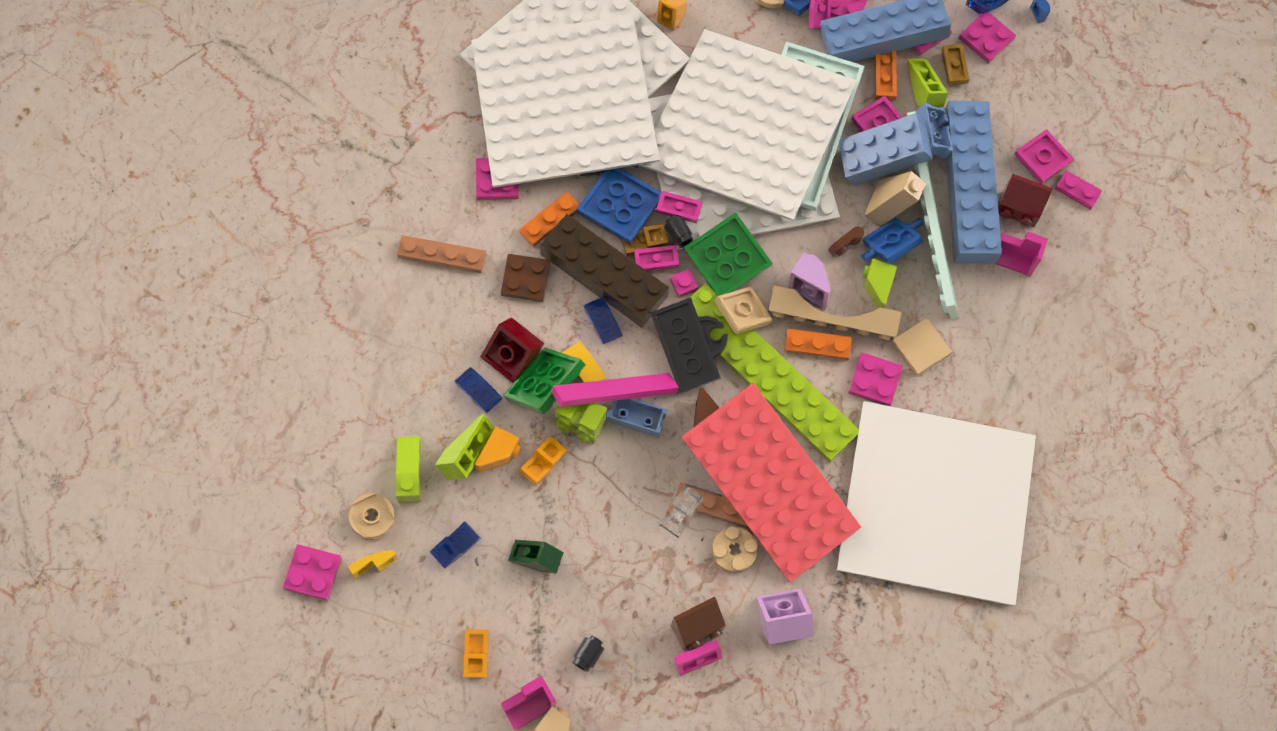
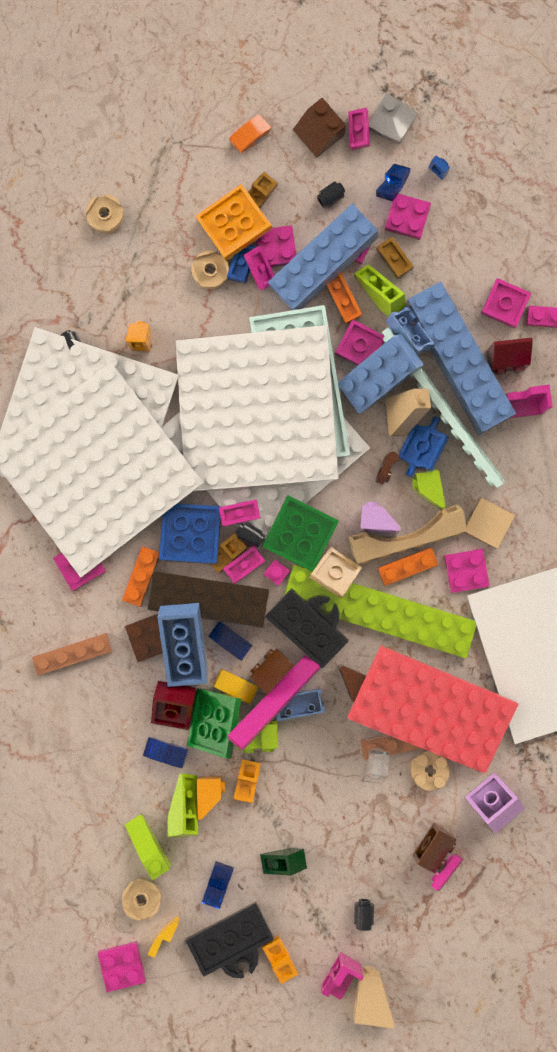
camera: 25 degrees left, 15 degrees up
none -> medium blue brick [157,603,208,687]
none -> black plate [186,902,274,979]
none -> reddish brown slope [250,648,294,695]

